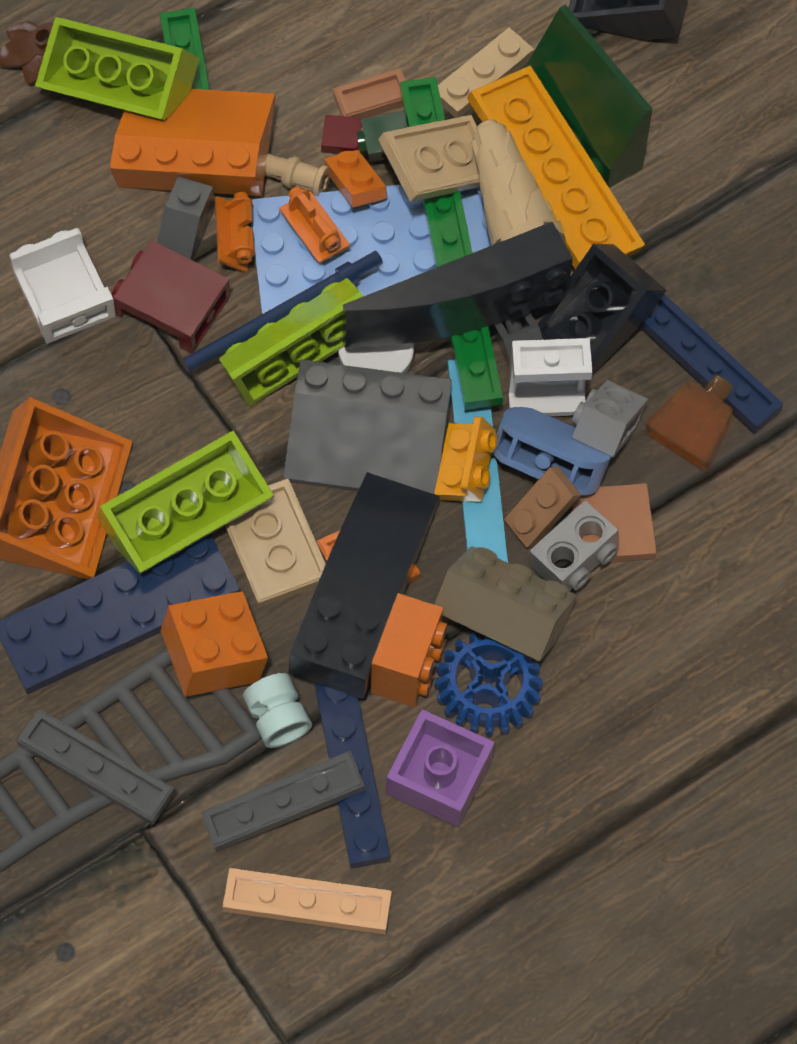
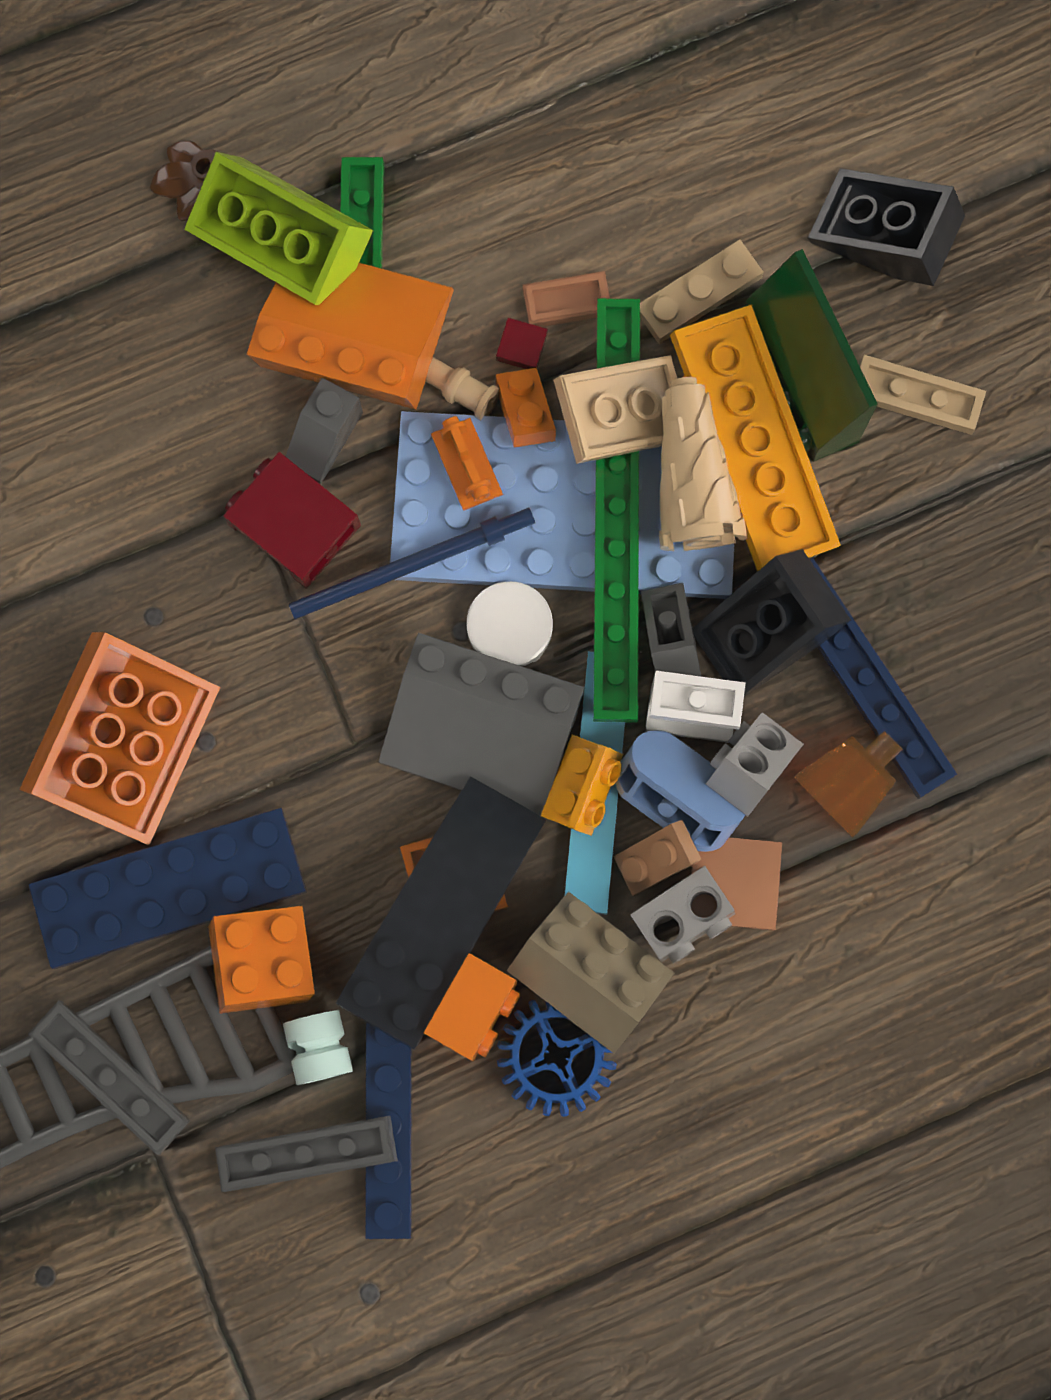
camera: 15 degrees right, 15 degrees up
white panel [10,228,116,344] -> none
lime slope [97,430,274,574] -> none
orange hinge [215,192,255,273] -> none
lime slope [218,278,363,407] -> none
light nougat plate [223,868,392,935] -> none
tan tile [224,479,326,608] -> none
black slope [342,221,573,348] -> none
dark green brick [356,111,408,163] -> none
medium lavender brick [386,709,495,827] -> none
none -> tan plate [860,355,986,435]

